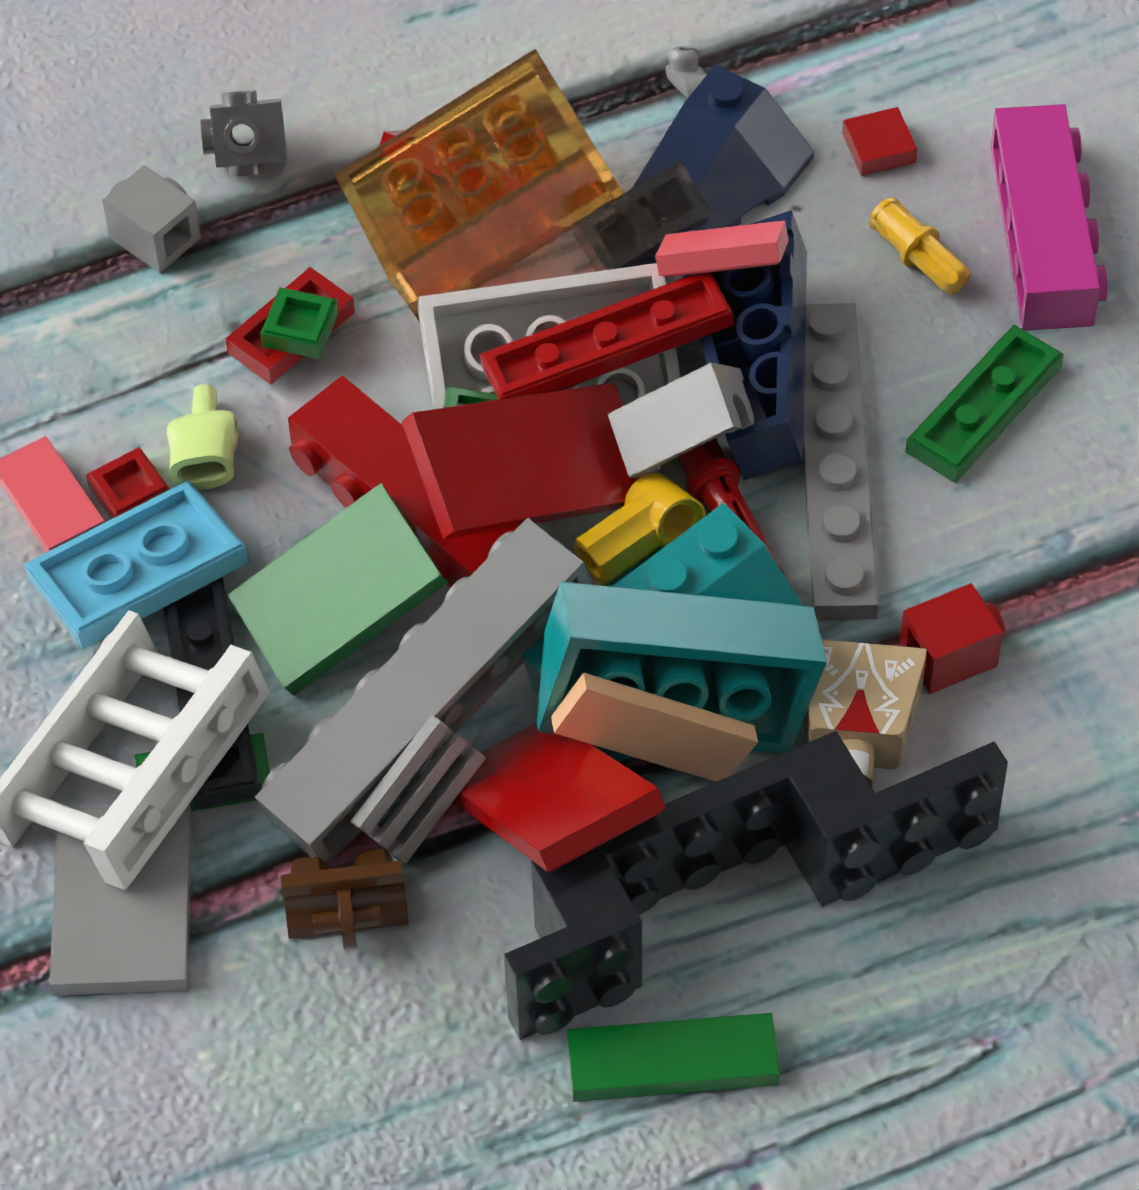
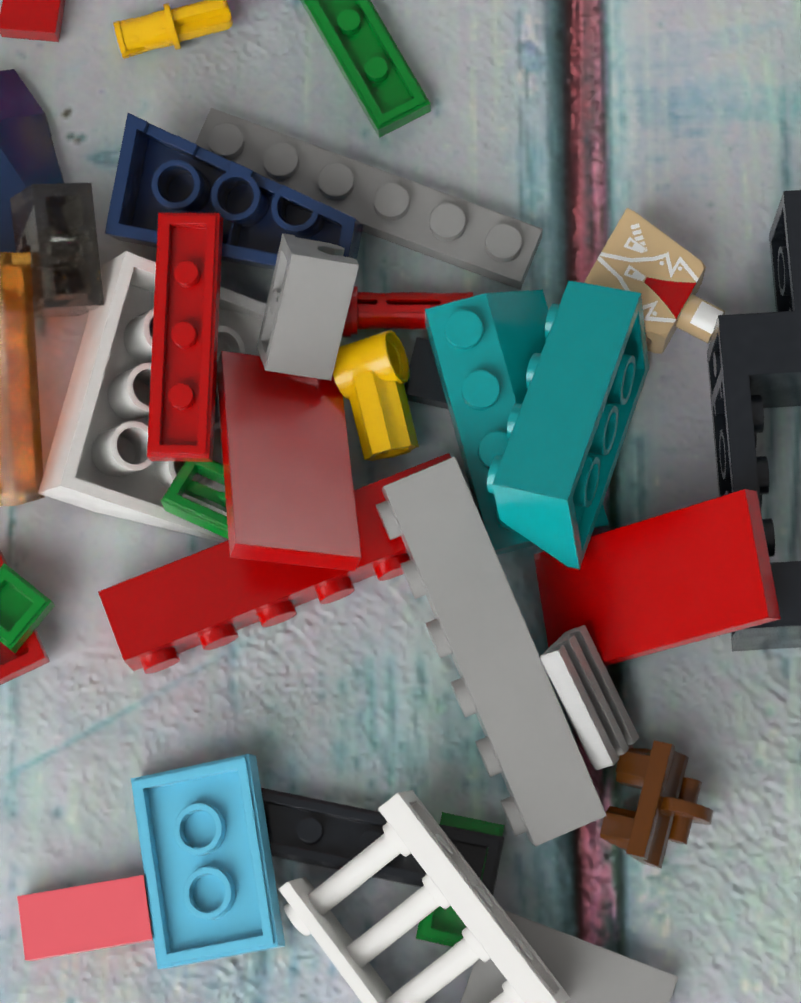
camera: 60 degrees left, 20 degrees up
red tile [86,447,170,519] -> none
yellowish green piece [167,384,239,490] -> none
tile [227,483,448,695] -> none
light nougat tile [551,672,758,782] -> none
coral tile [655,220,789,278] -> none
red brick [899,583,1006,694] -> none

